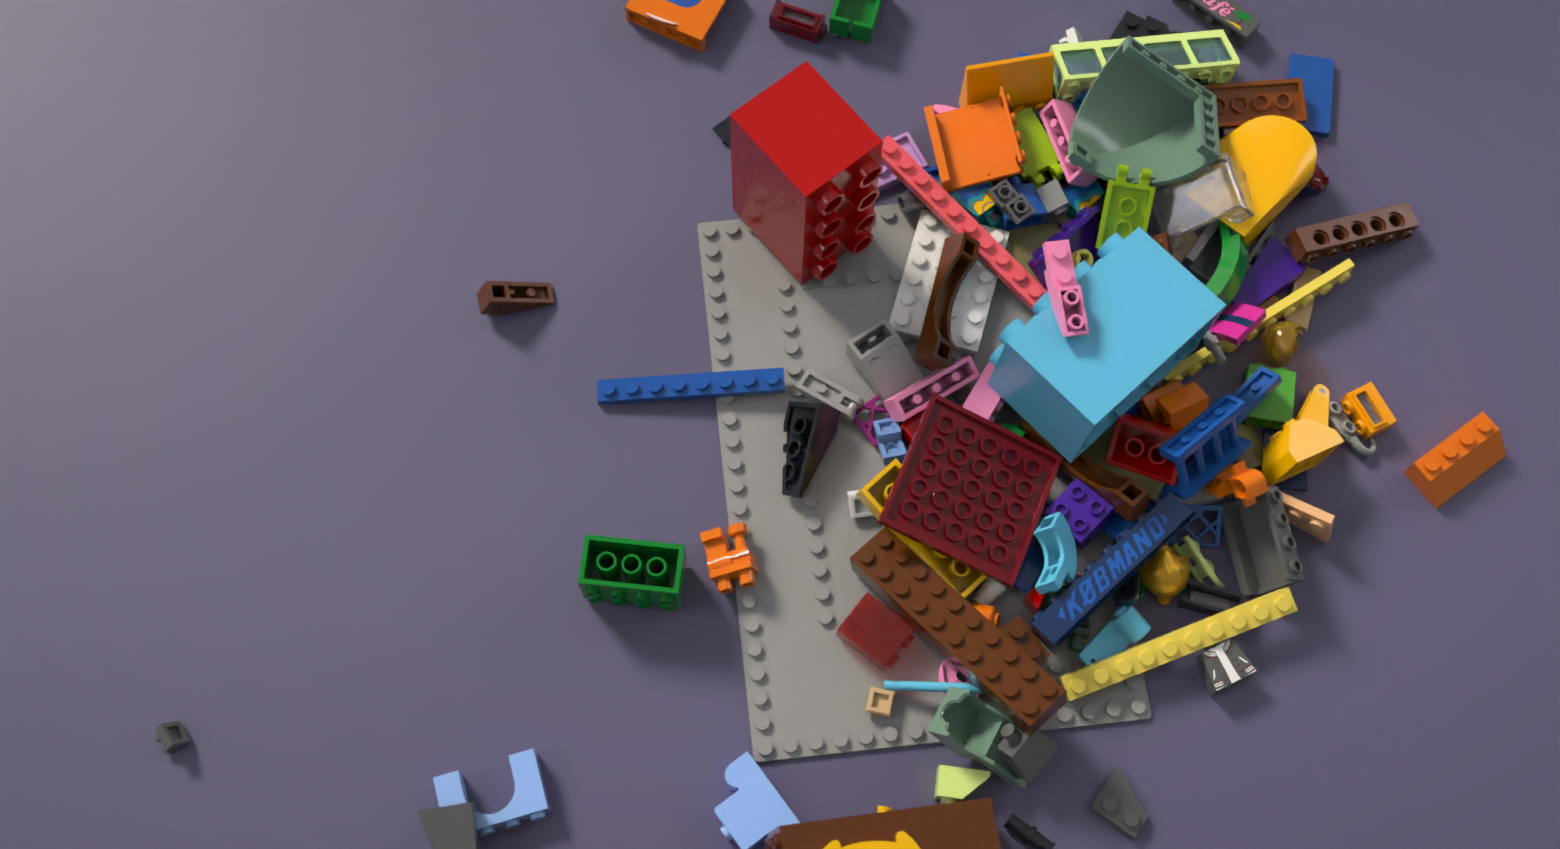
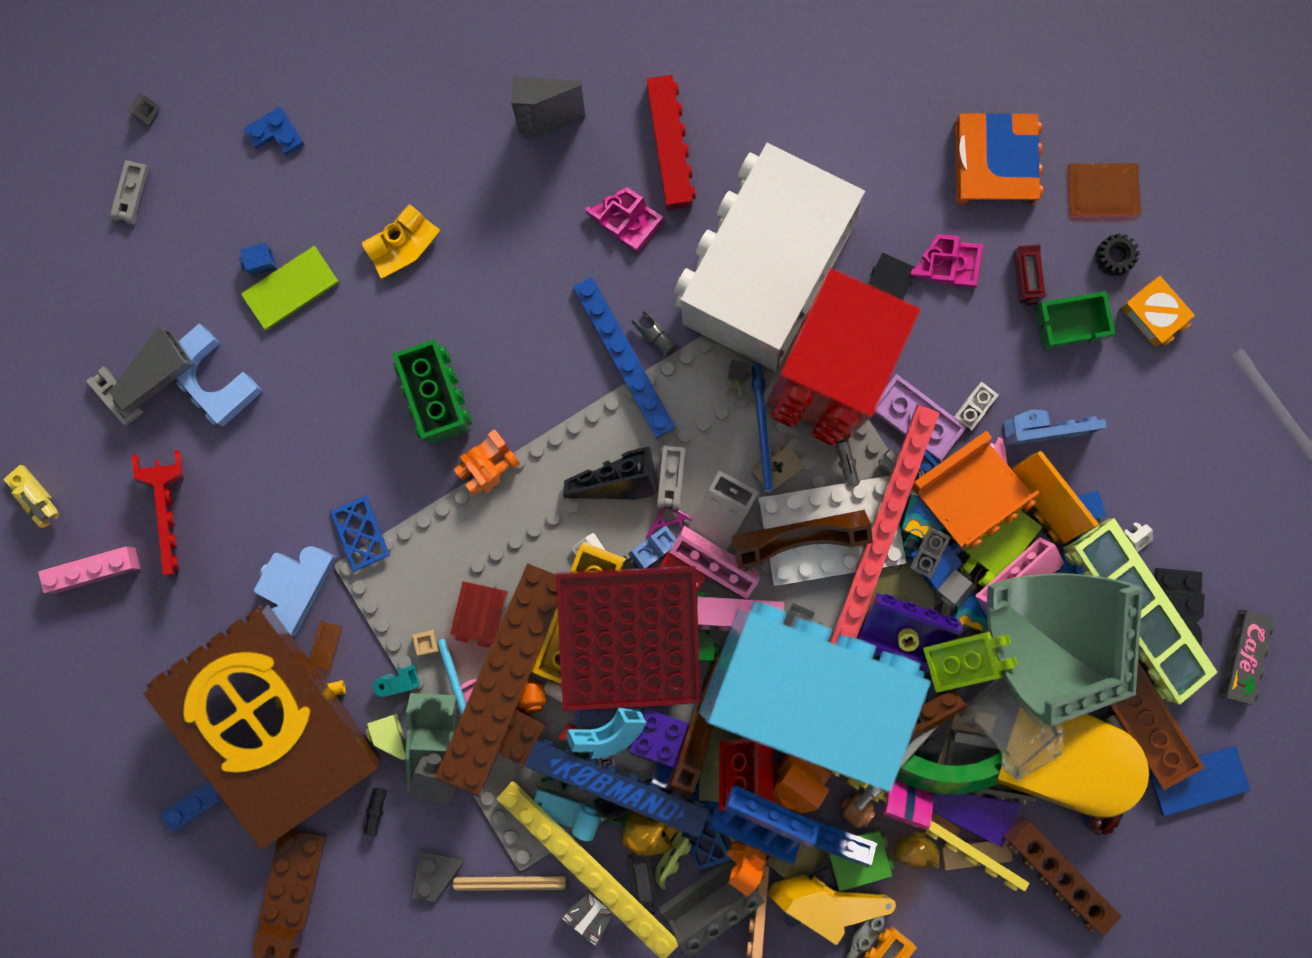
camera: 65 degrees right, 15 degrees up
reddish brown slope [477,281,555,315] -> none
bright pink slope [1042,239,1089,338] -> none
none -> light grey plate [110,160,149,225]
none -> blue brick [239,242,277,276]
none -> lime tile [241,246,340,331]
none -> blue plate [243,106,305,155]
none -> clear orange tile [309,621,343,670]
none -> blue window [330,496,390,572]
none -> yellow panel [362,204,441,279]
none -> teal leg [372,664,420,697]
none -> tan axle [453,876,566,891]
none -> dark grey slope [511,76,586,137]
none -> dark pink slope [585,187,665,253]
none -> dark grey piece [632,311,678,358]
none -> red brick [647,75,696,211]
none -> white brick [674,143,865,372]
none -> black piece [727,360,753,399]
none -> dark tan brick [751,446,805,495]
none -> blue bar [752,363,773,492]
none -> flat silver pin [836,440,860,486]
none -> nougat head [841,794,876,829]
none -> dark pink slope [911,234,984,288]
none -> white slope [954,382,999,430]
none -> medium blue plate [1003,410,1107,446]

